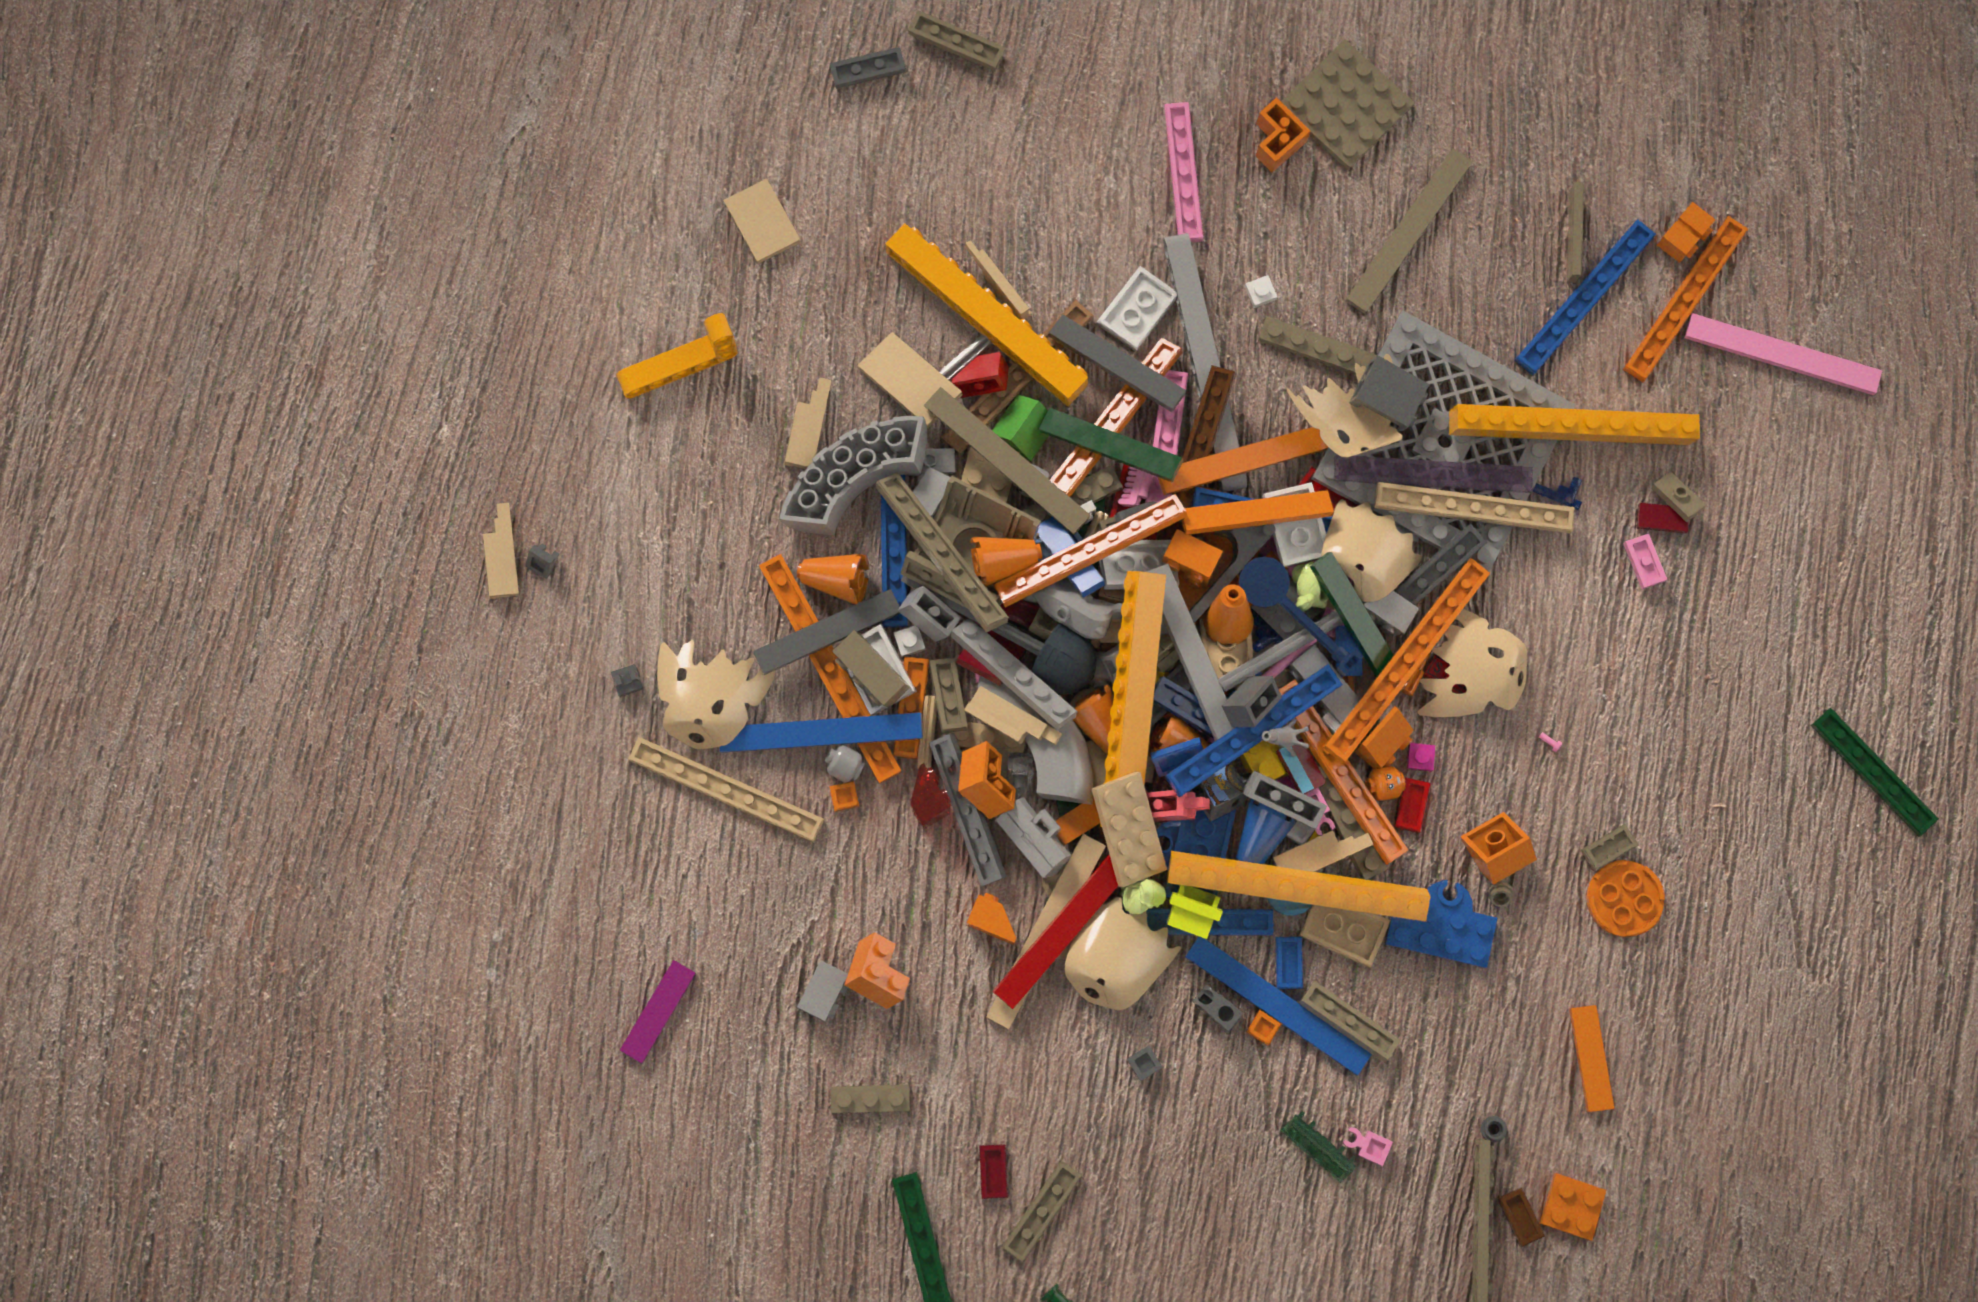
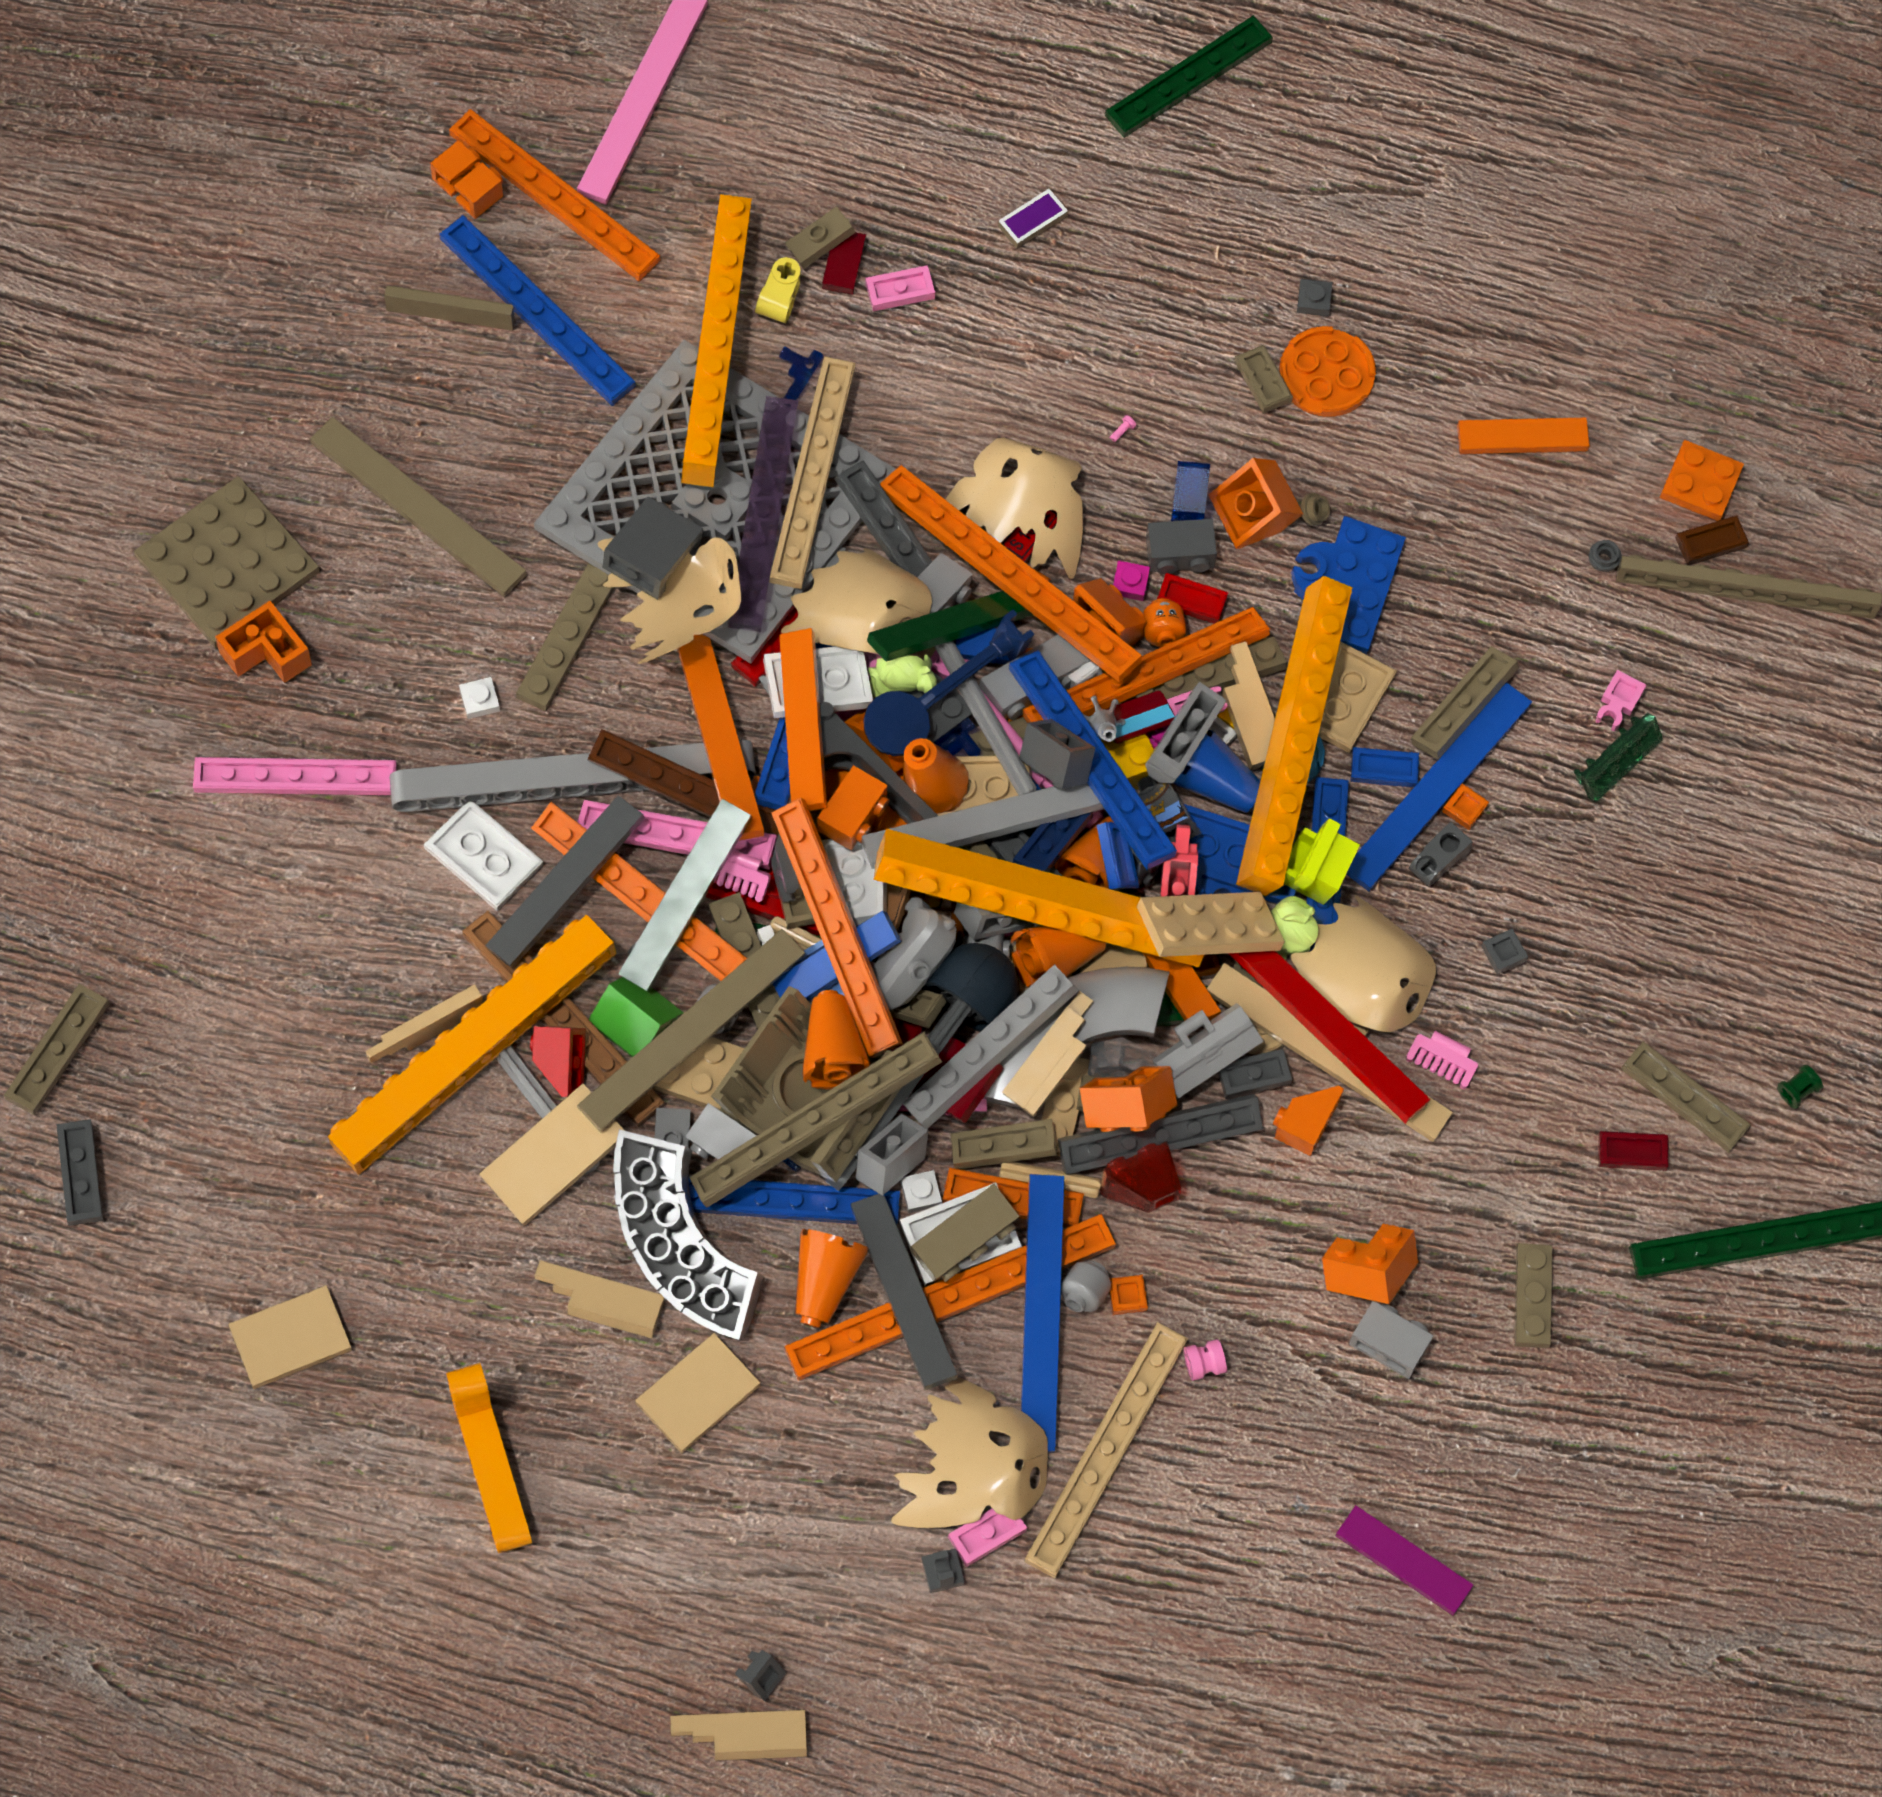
camera: 85 degrees left, 10 degrees down
none -> tan tile [635,1333,761,1454]
none -> light yellow piece [755,257,801,324]
none -> bright pink plate [948,1508,1027,1567]
none -> tile [998,189,1068,249]
none -> dark grey brick [1146,519,1217,574]
none -> clear blue slope [1171,461,1210,521]
none -> bright pink wheel [1184,1339,1227,1381]
none -> dark grey plate [1218,1049,1292,1099]
none -> dark grey plate [1297,279,1332,317]
none -> bright pink piece [1406,1031,1478,1090]

